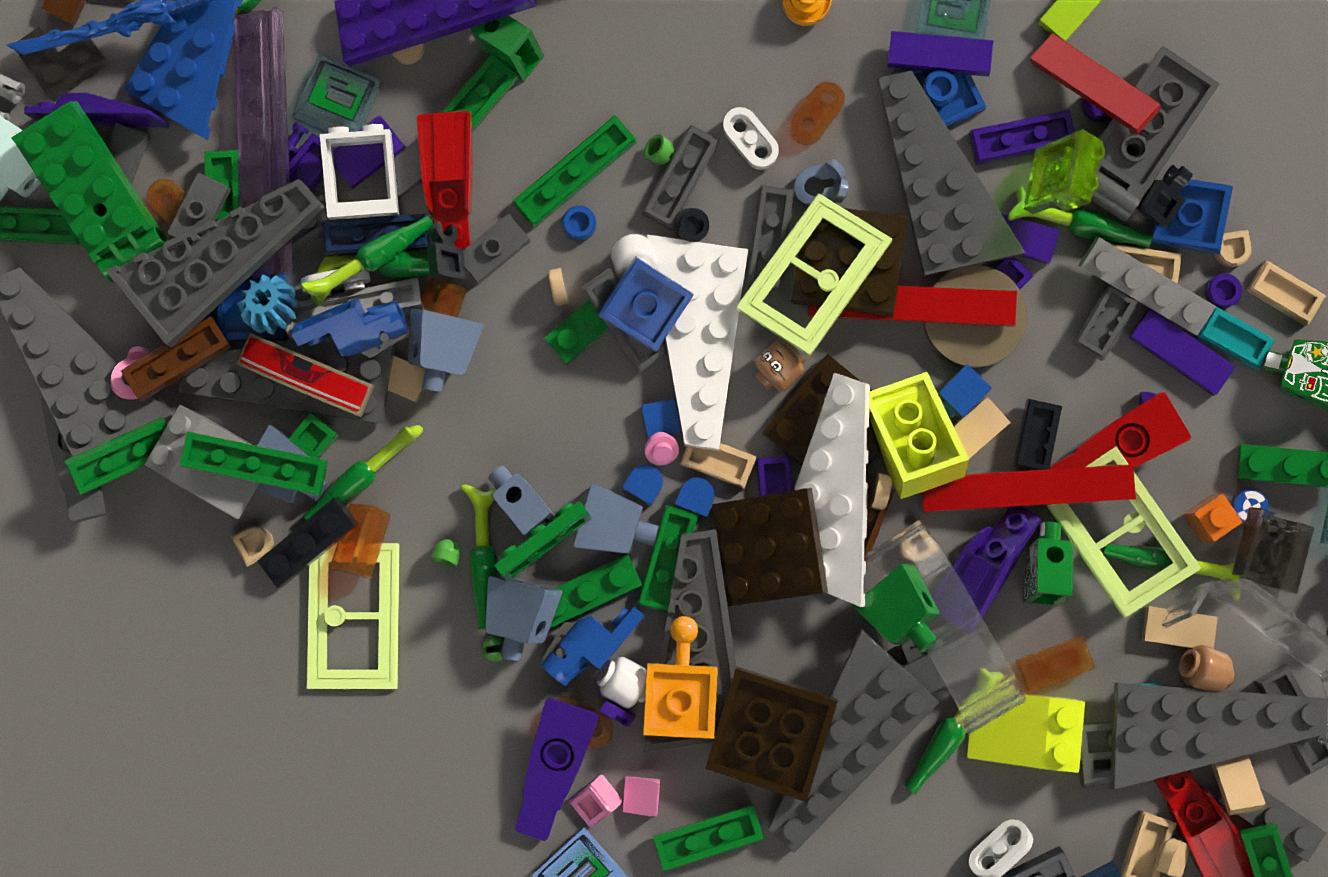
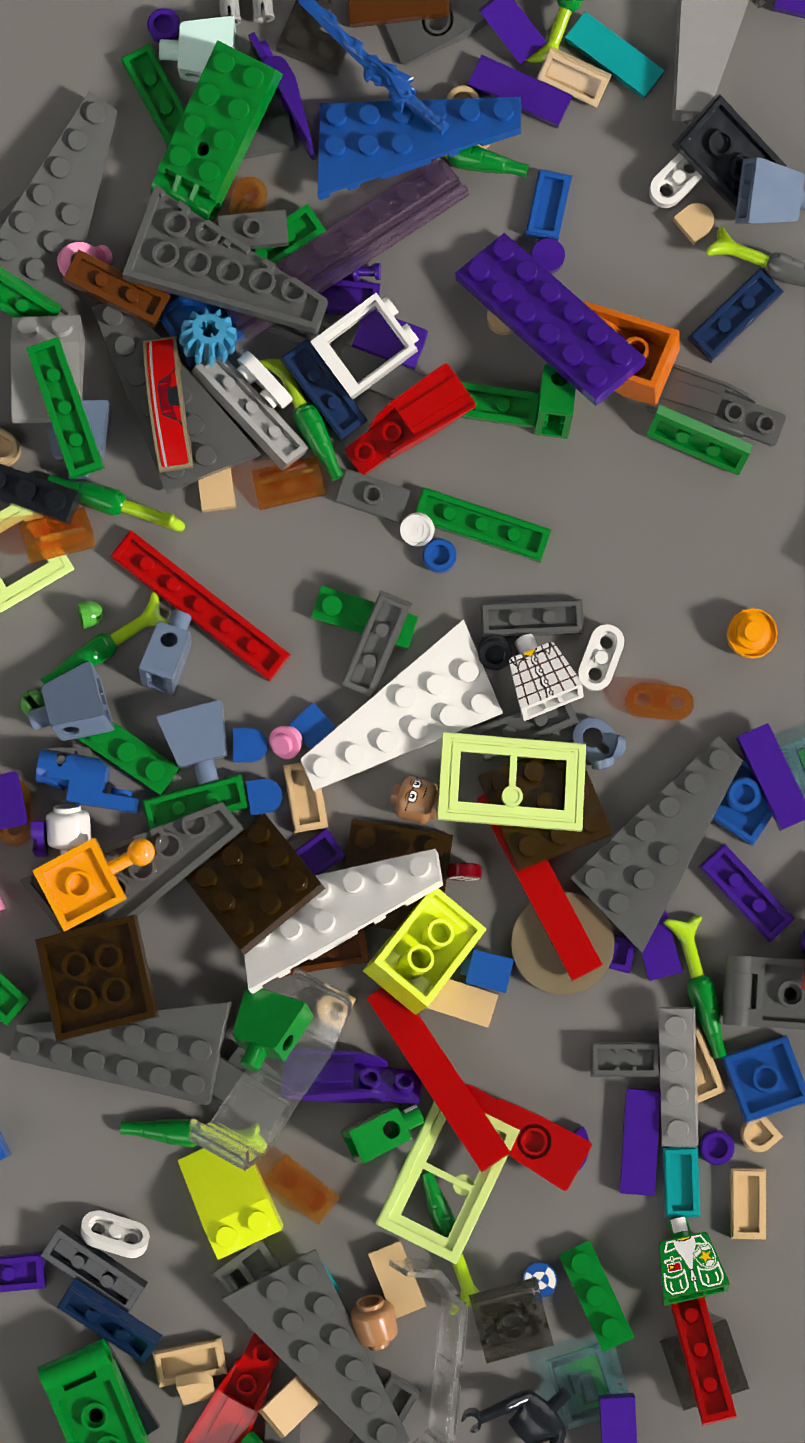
camera: 55 degrees right, 0 degrees up
green tile [289,412,339,459] -> none
blue plate [291,297,409,358] -> none
tile [292,55,383,133] -> none
green piece [301,215,433,307] -> none
sand blue torso [408,308,484,392] -> none
black plate [427,222,467,285] -> none
green plate [494,501,592,582] -> none
tan tile [548,268,569,306] -> none
blue tile [597,256,694,352] -> none
white head [611,234,659,279] -> none
bright green hinge [644,134,674,165] -> none
tan tile [869,473,892,510] -> none
black plate [1013,399,1062,470] -> none
clear neon green plate [1023,129,1105,214] -> none
black plate [1136,165,1193,229] -> none
orange brick [1182,493,1243,543] -> none
none -> red tile [110,530,291,681]
none -> white piece [400,512,435,547]
none -> dark red tile [447,863,482,881]
none -> white torso [509,634,584,721]

